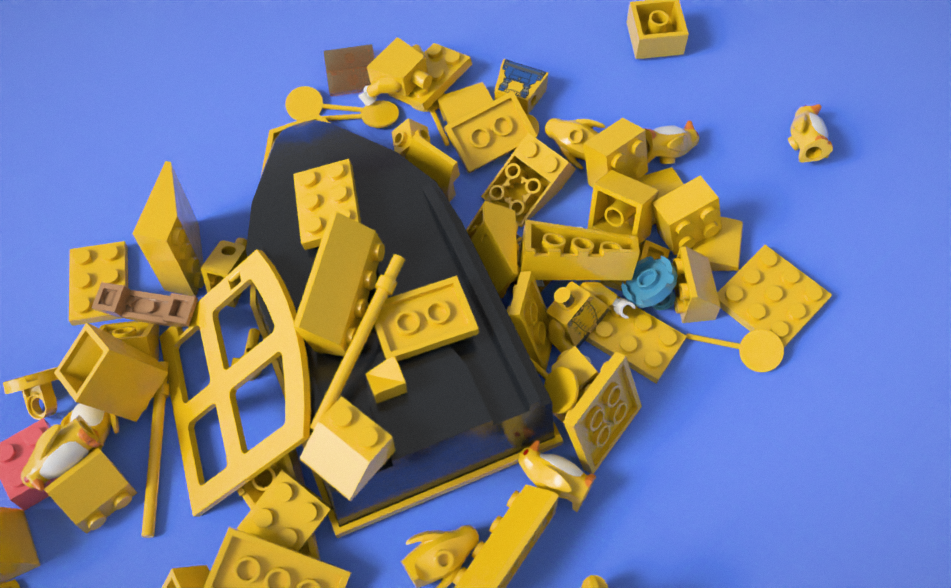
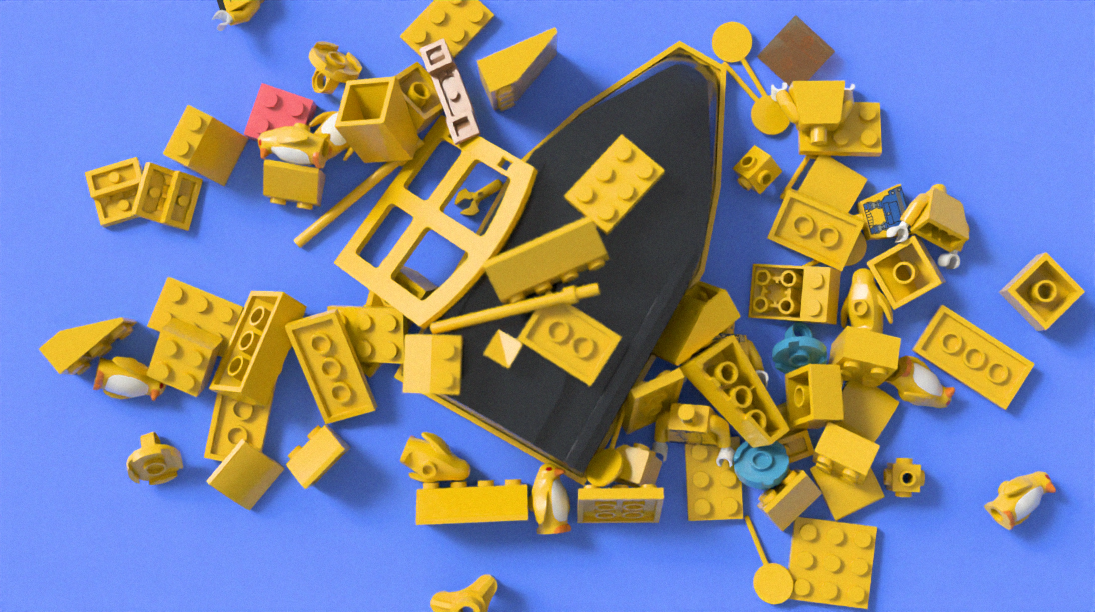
camera: 50 degrees right, 25 degrees up
yellow torso [201,237,247,308] -> none
yellow slope [408,134,460,202] -> none
none -> dark azure tile [772,322,827,374]
none -> yellow slope [866,235,946,310]
none -> yellow brick [883,458,925,497]
none -> yellow torso [886,184,970,269]
none -> yellow plate [911,305,1035,410]

